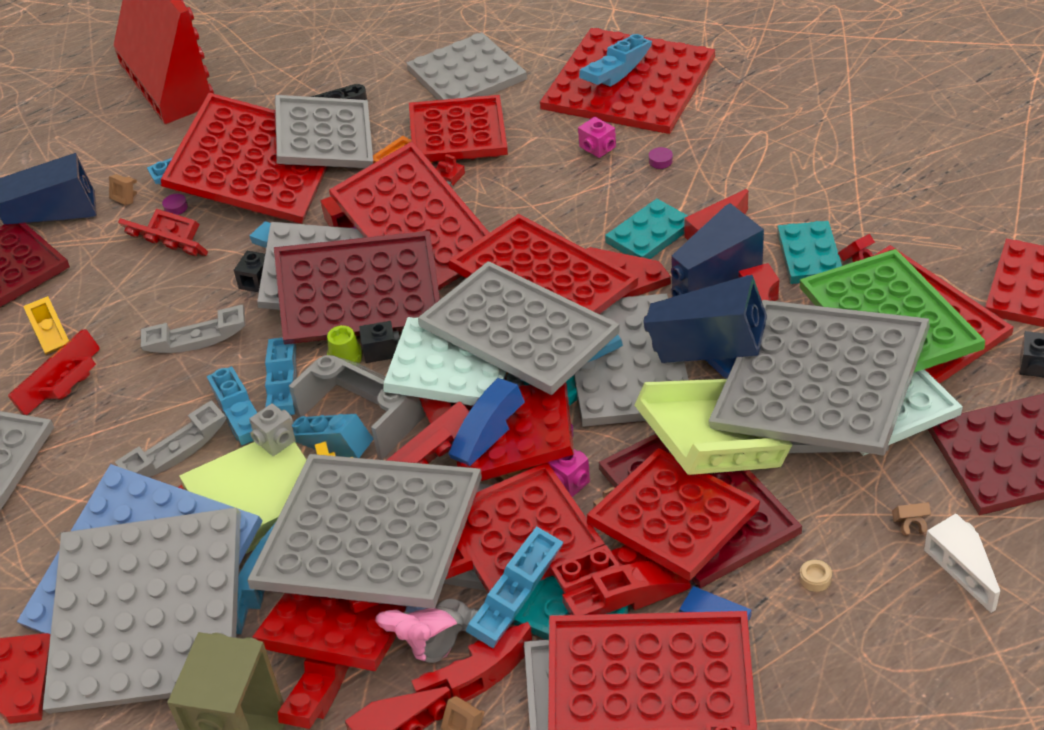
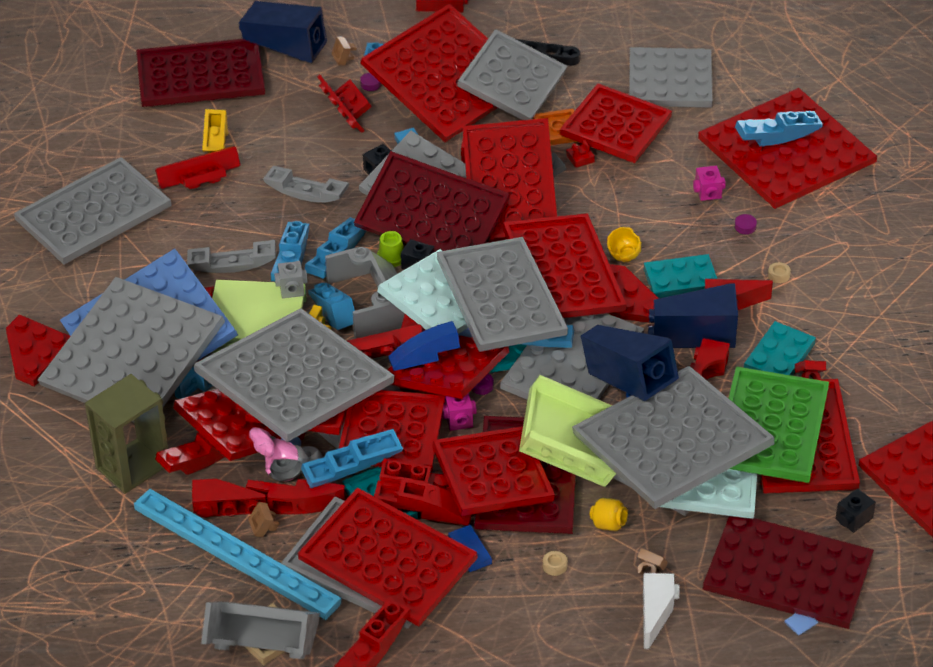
camera: 30 degrees right, 0 degrees up
none -> yellow head [590,498,628,531]
none -> yellow hair [607,227,641,262]
none -> tan tile [768,262,791,283]

